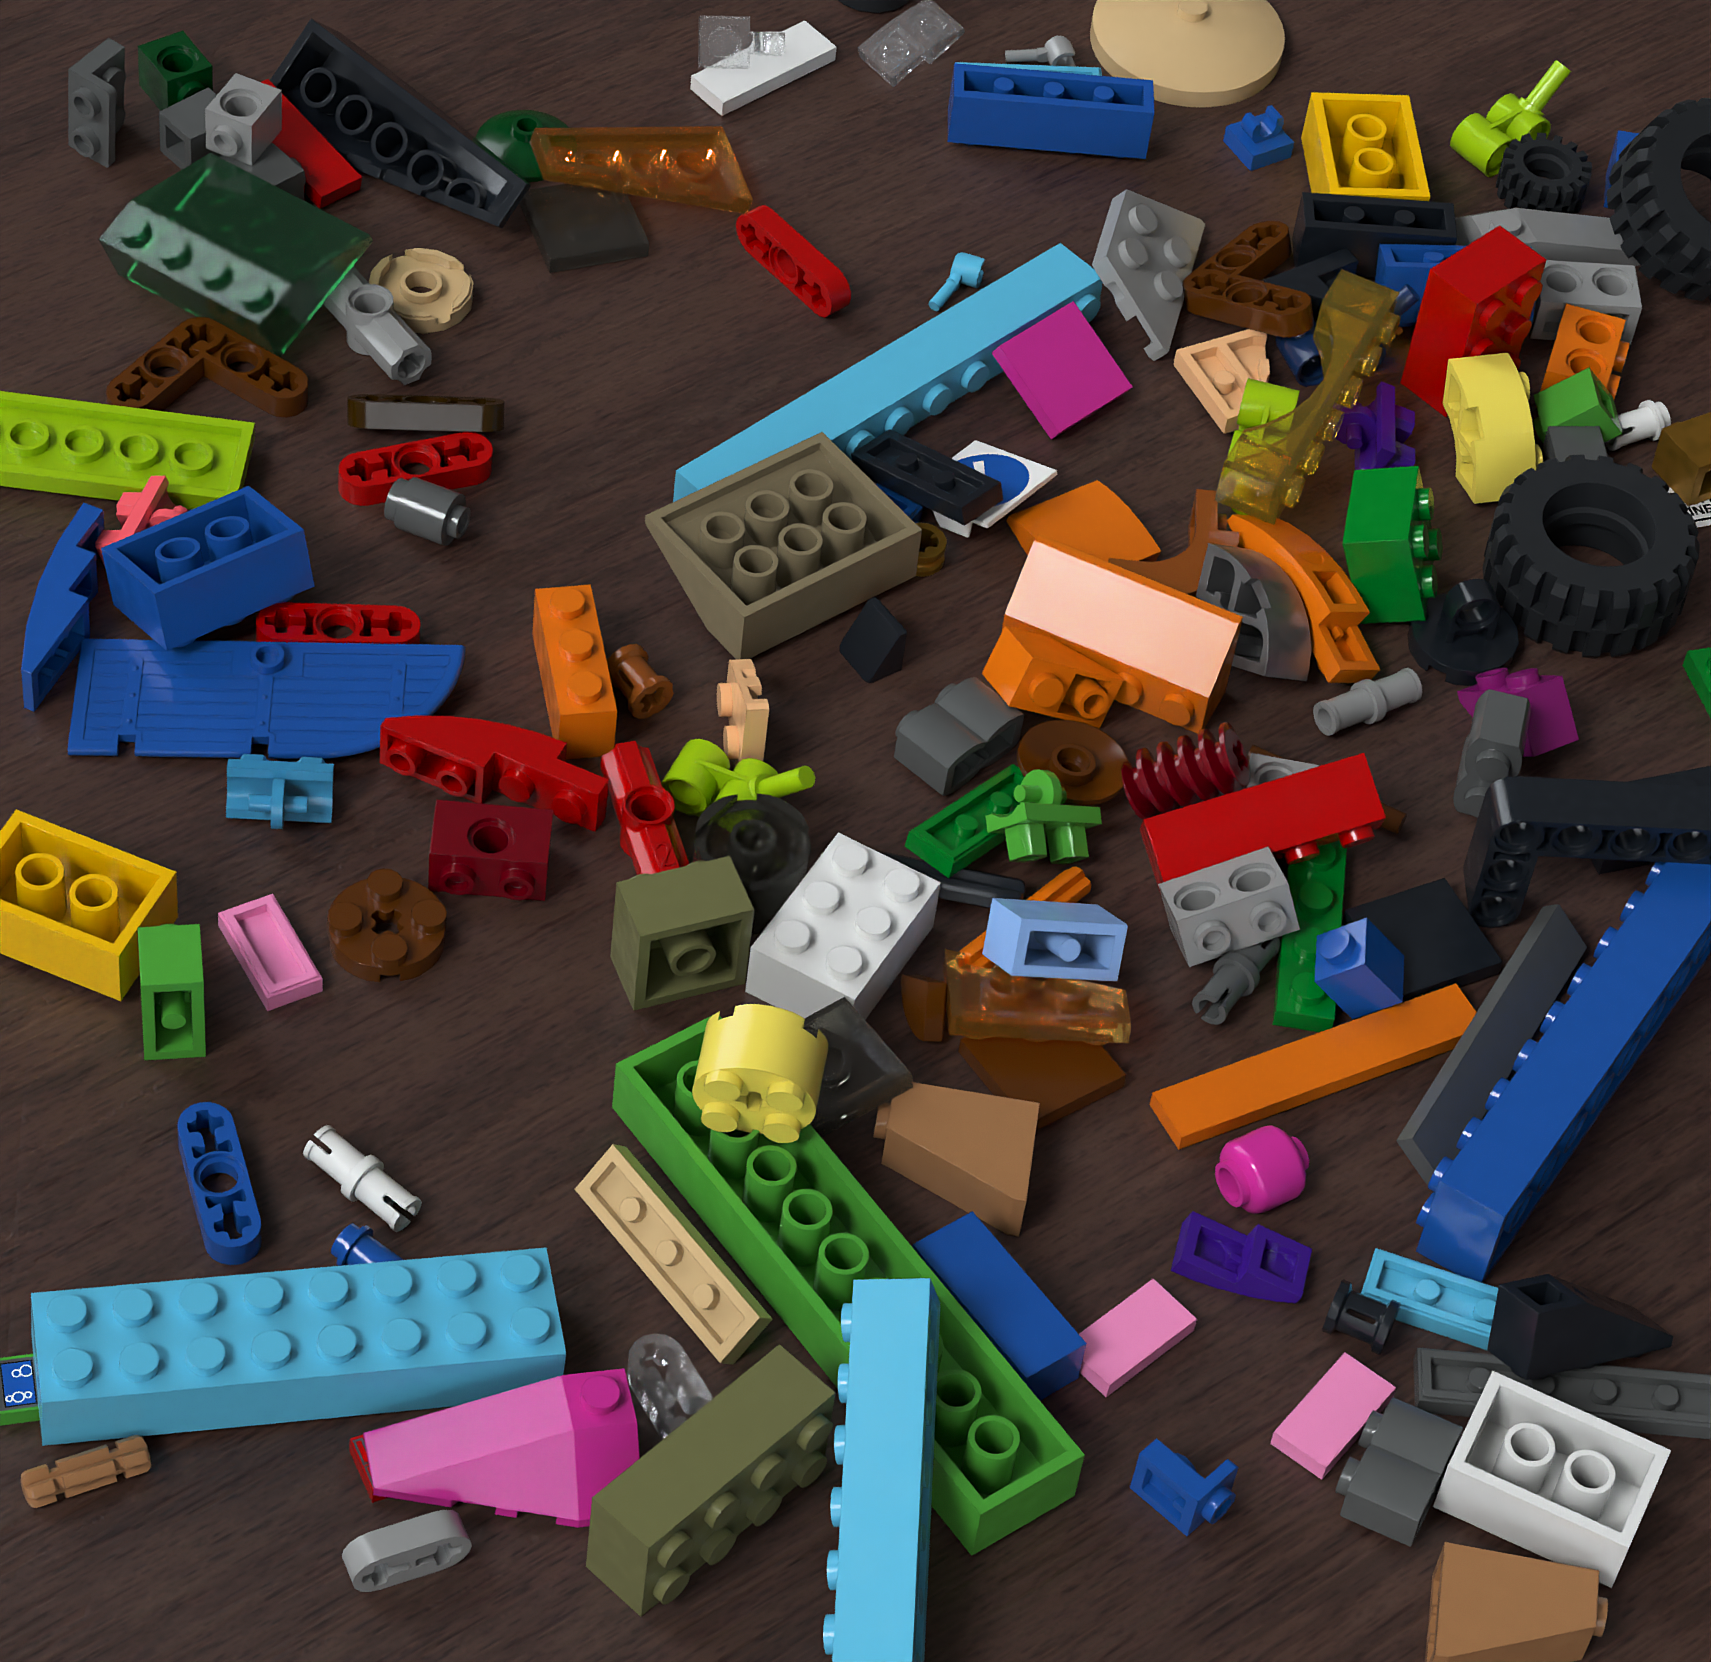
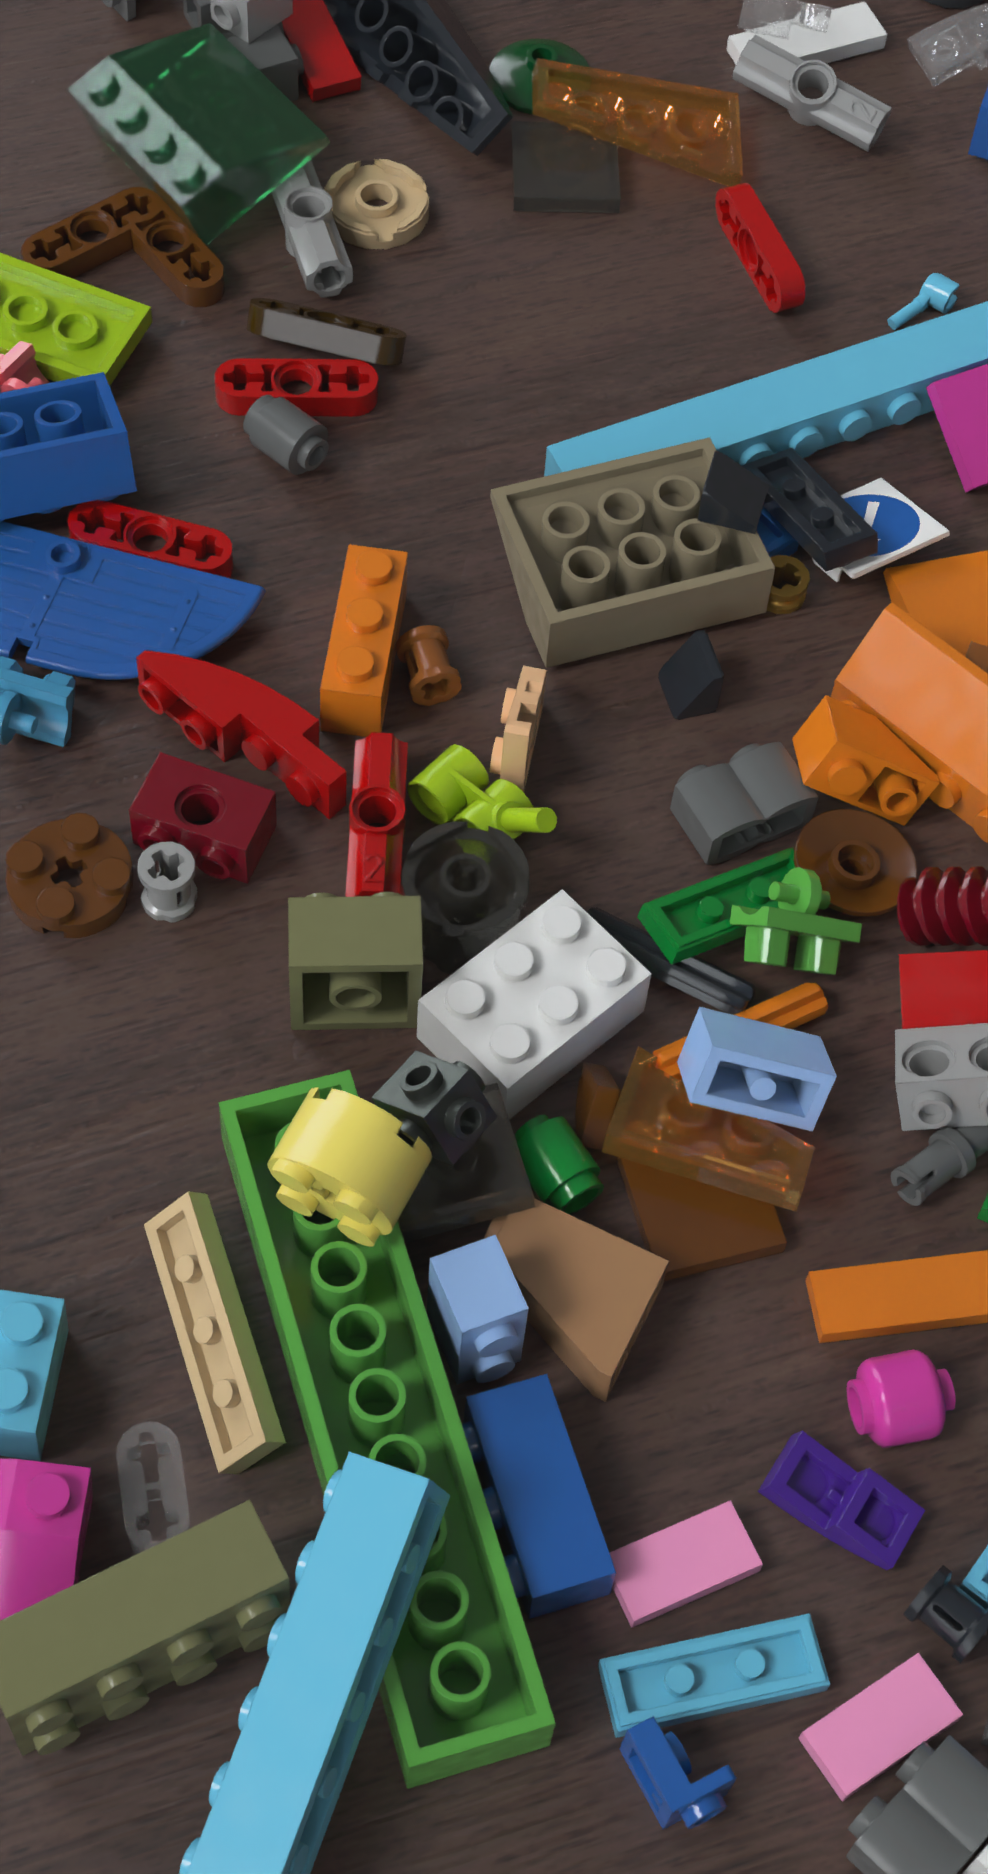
camera: 20 degrees right, 10 degrees up
none -> light grey bush [138,842,198,923]
none -> pearl dark grey brick [371,1051,497,1165]
none -> light blue brick [426,1235,529,1385]
none -> green brick [510,1114,604,1215]
none -> medium azure tile [598,1613,830,1738]
none -> black slope [698,451,769,534]
none -> light grey piece [732,34,892,152]

